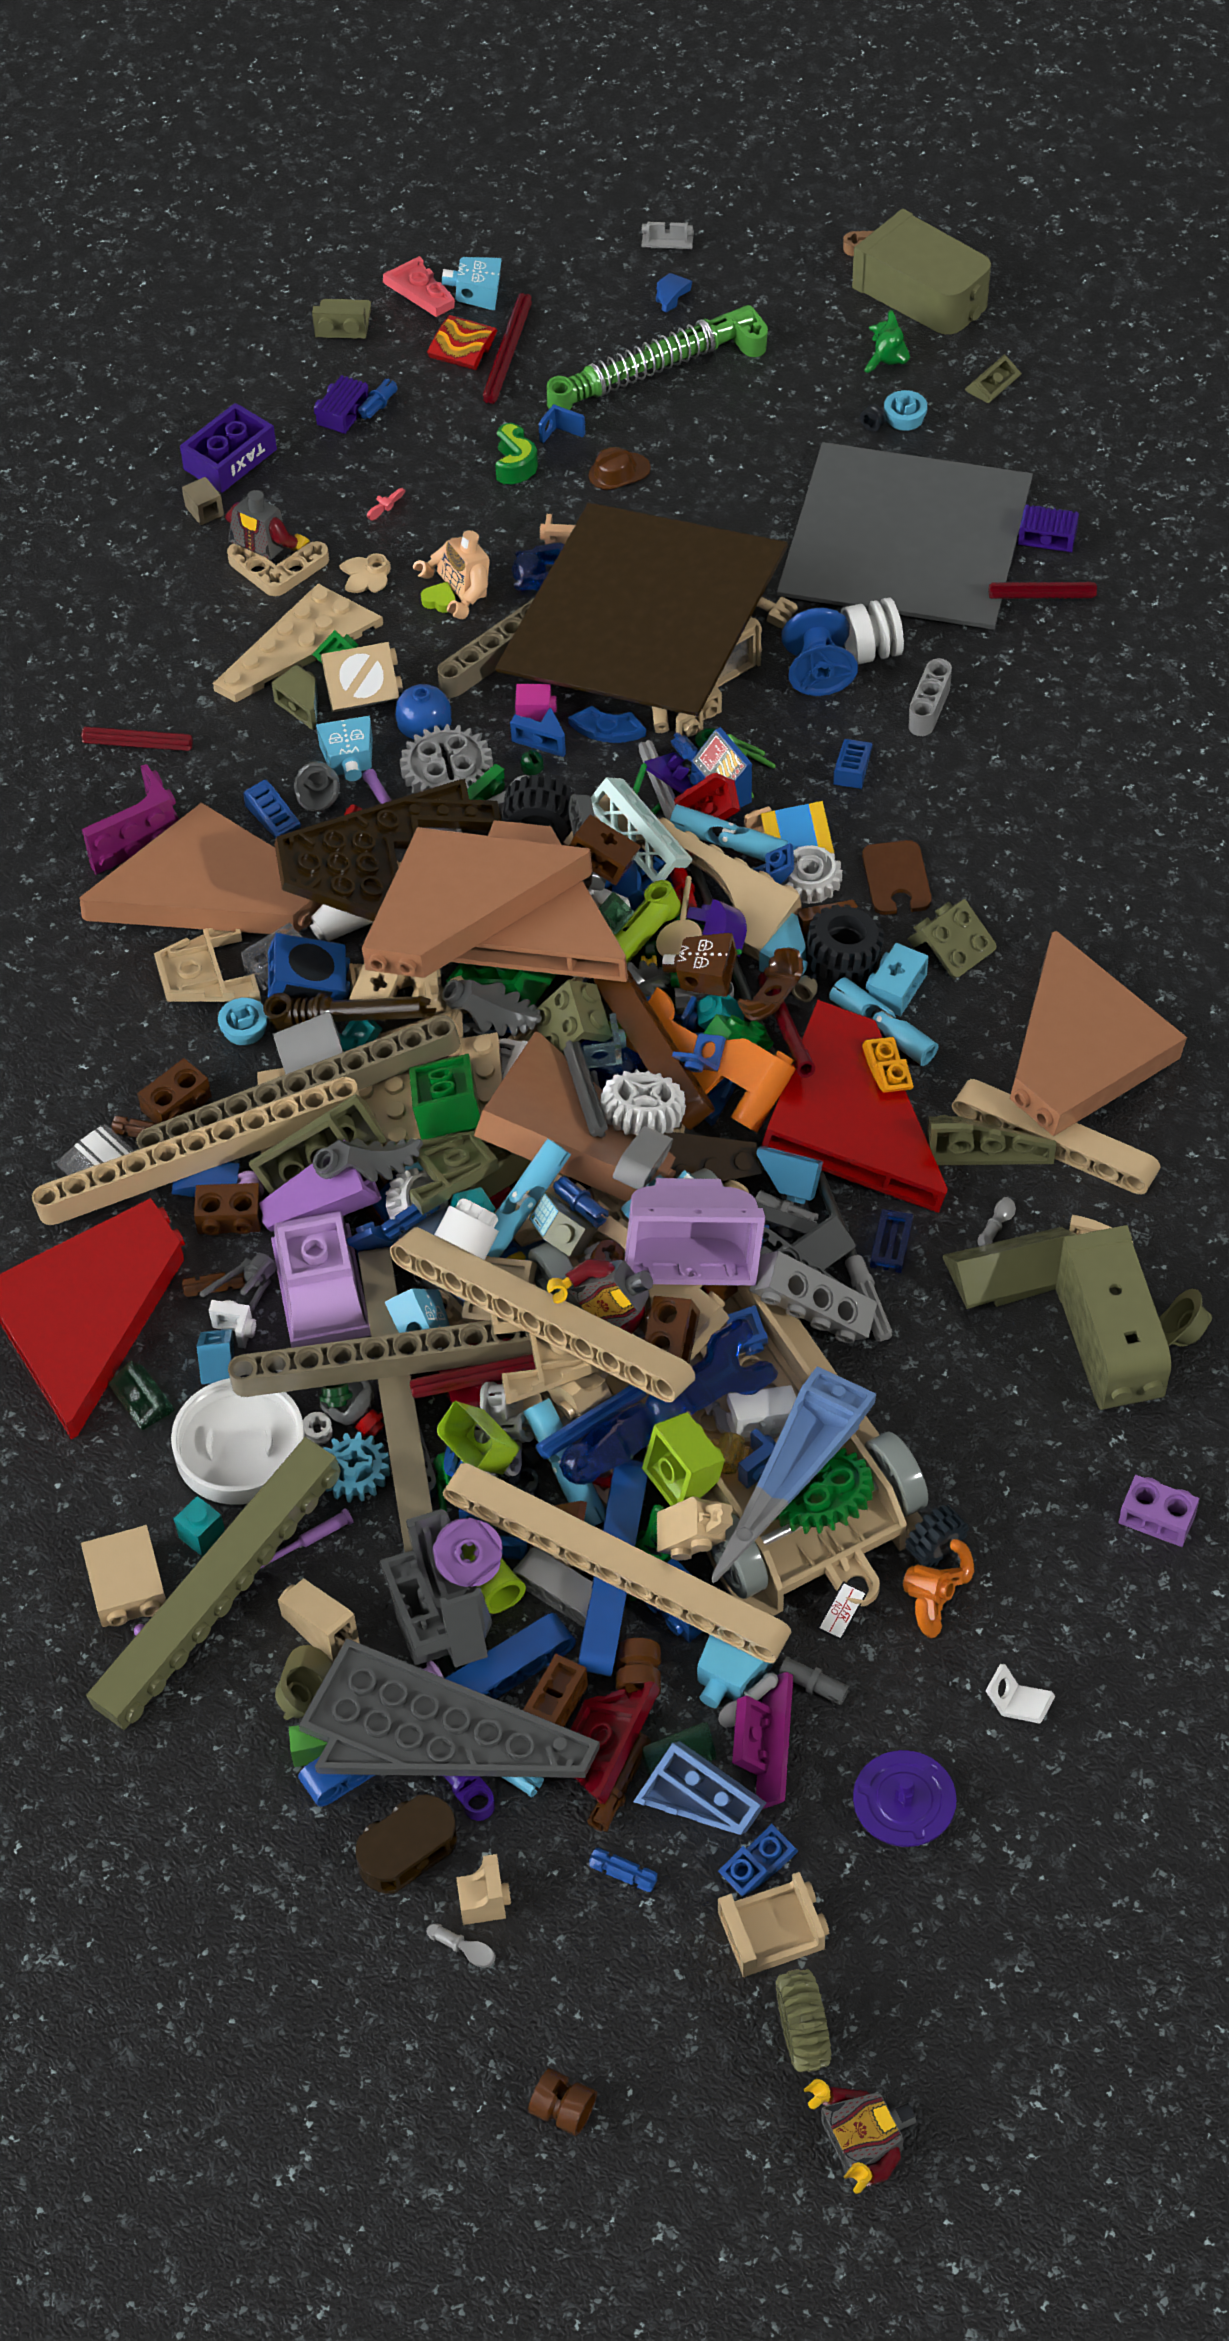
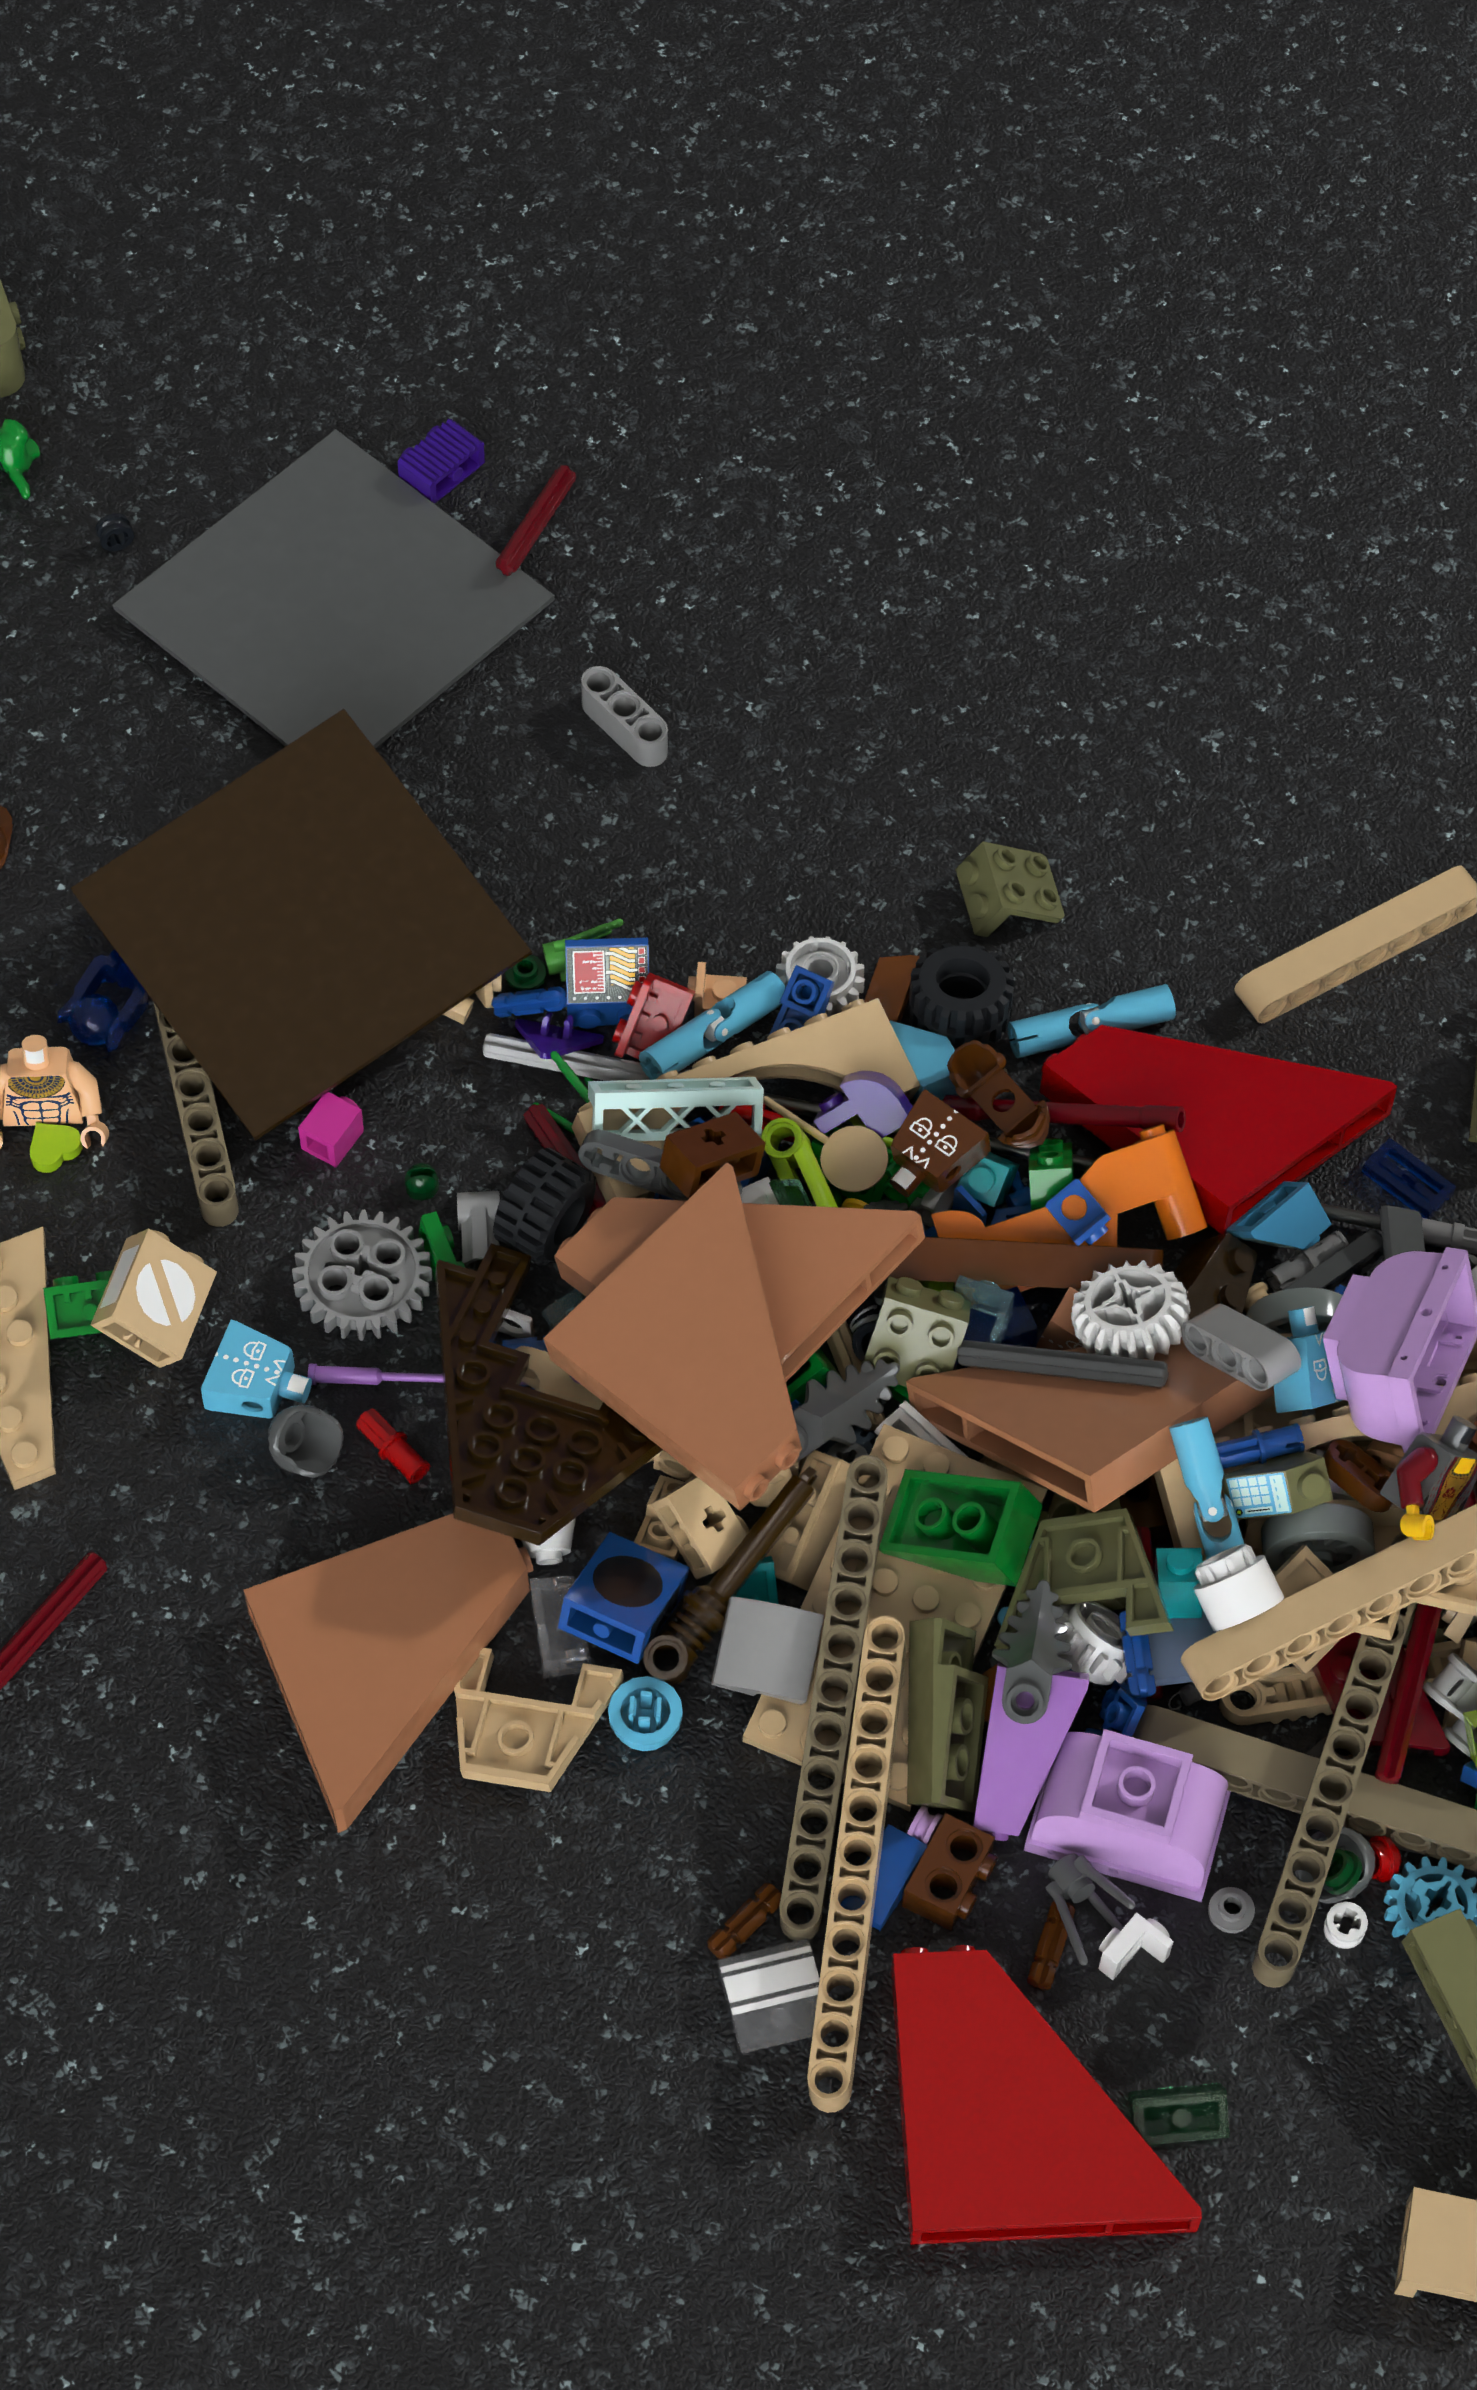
camera: 65 degrees left, 5 degrees up
magenta bracket [82,764,179,875] -> none
reddish brown brick [137,1058,212,1124] -> none
white brick [171,1378,306,1505] -> none
teal brick [174,1496,225,1557] -> none
dark azure slope [197,1329,234,1385] -> none
blue slope [243,780,301,839] -> none
olive slope [272,664,318,730] -> none
medium azure torso [385,1289,450,1350] -> none
blue cylinder [395,684,452,739] -> none
blue slope [510,708,566,757] -> none
light nougat bracket [540,514,575,552] -> none
blue tile [568,706,646,743] -> none
sticker [760,801,834,853] -> none
blue piece [781,608,858,696] -> none
blue slope [833,739,873,789] -> none
white wheel [841,597,904,664] -> none
reddish brown piece [862,840,932,915] -> none
light orange slope [862,1037,914,1093] -> none
medium azure brick [866,943,928,1017] -> none
medium azure piece [884,390,927,431] -> none
olive wedge [927,1115,1056,1165] -> none
olive slope [965,354,1022,404] -> none
light grey piece [977,1197,1016,1246] -> none
nougat slope [1010,931,1187,1136] -> none

